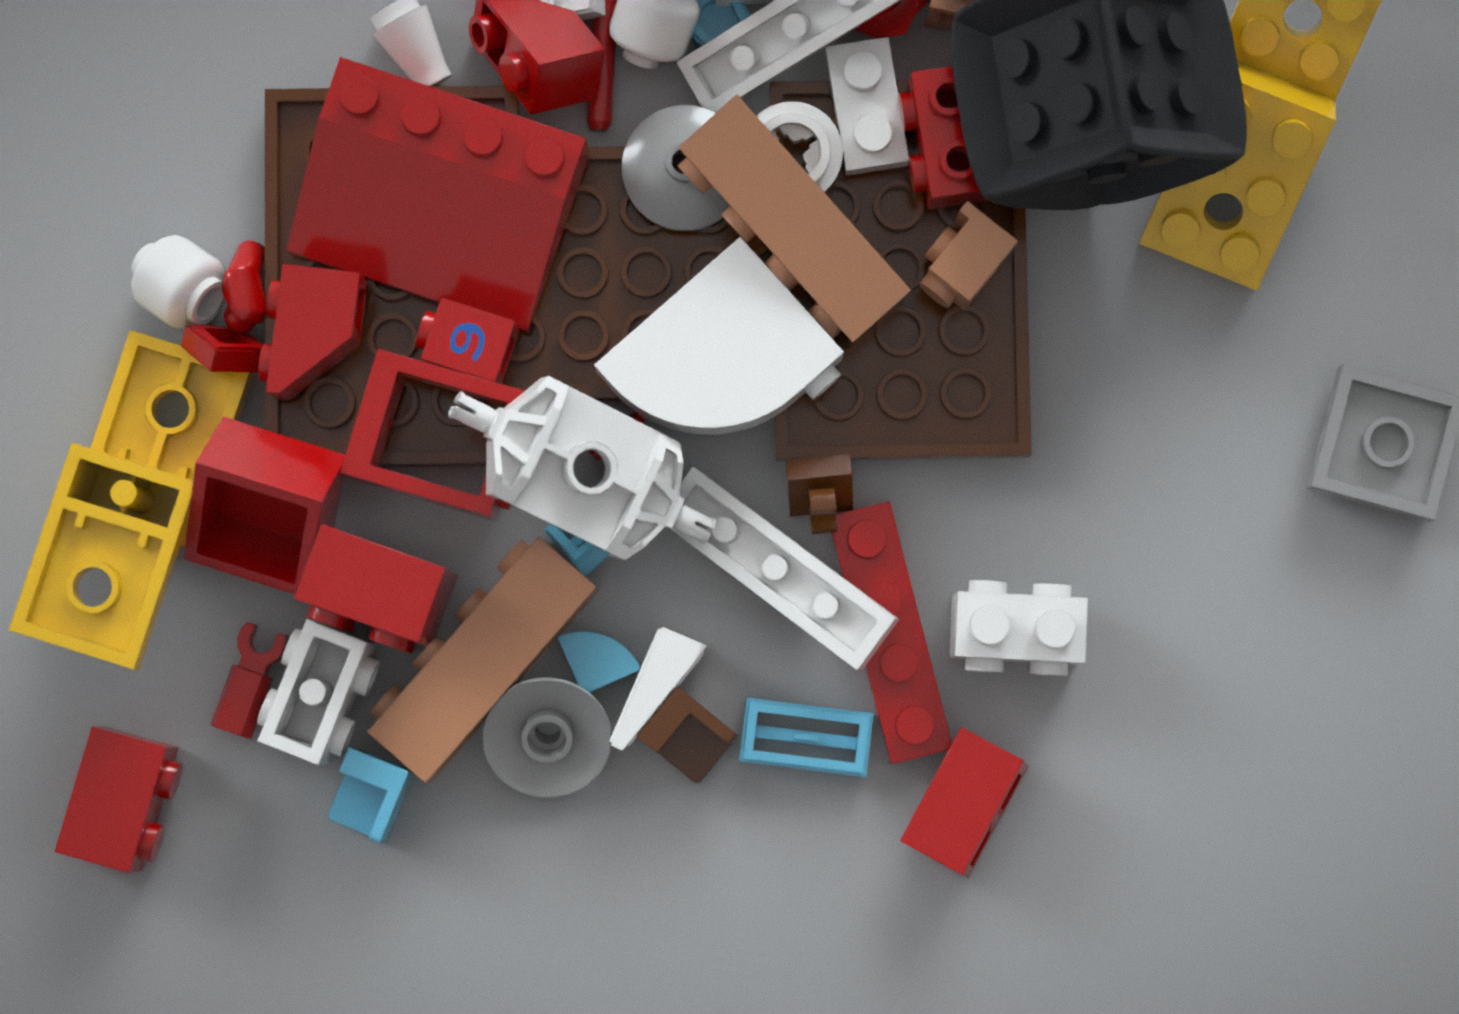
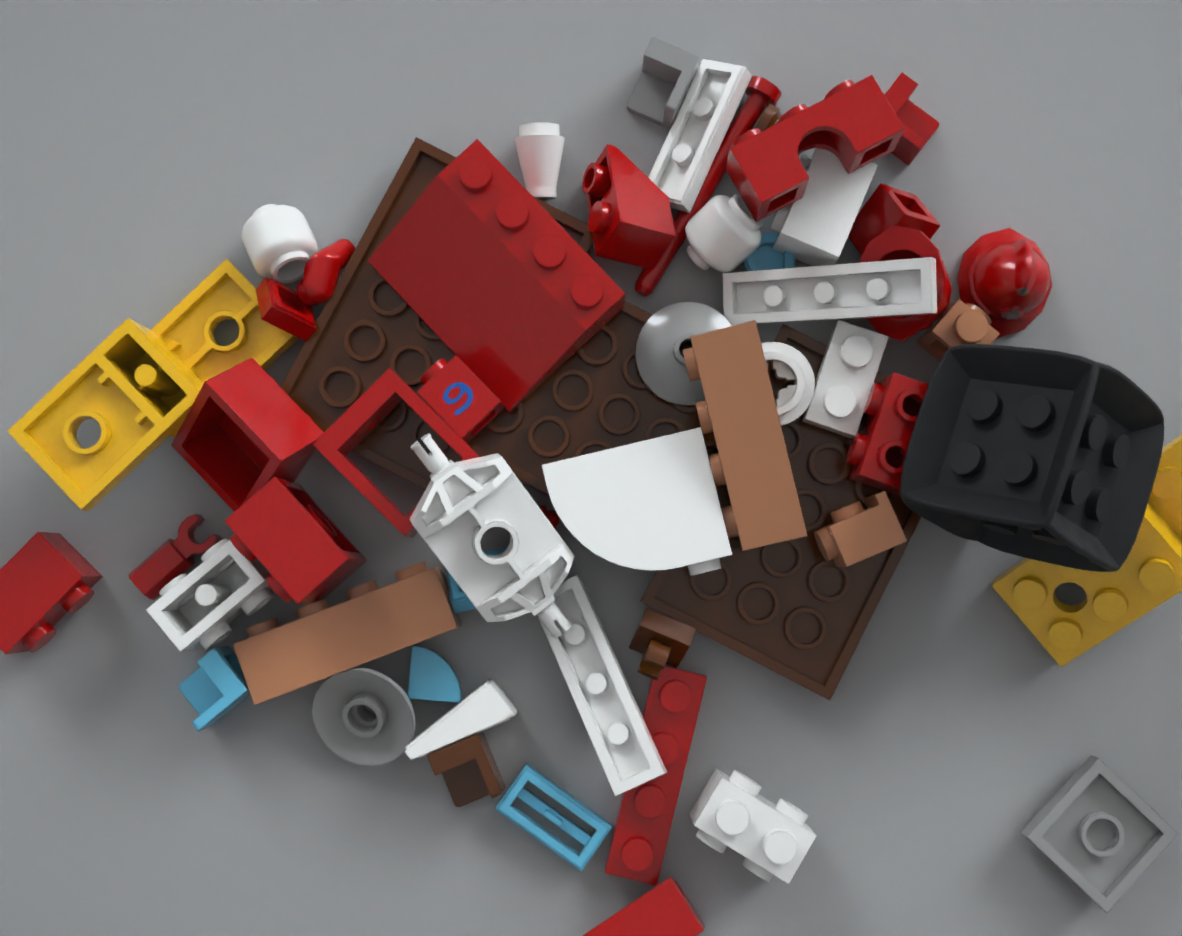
camera: 30 degrees right, 0 degrees up
red slope [258,264,368,401] -> none

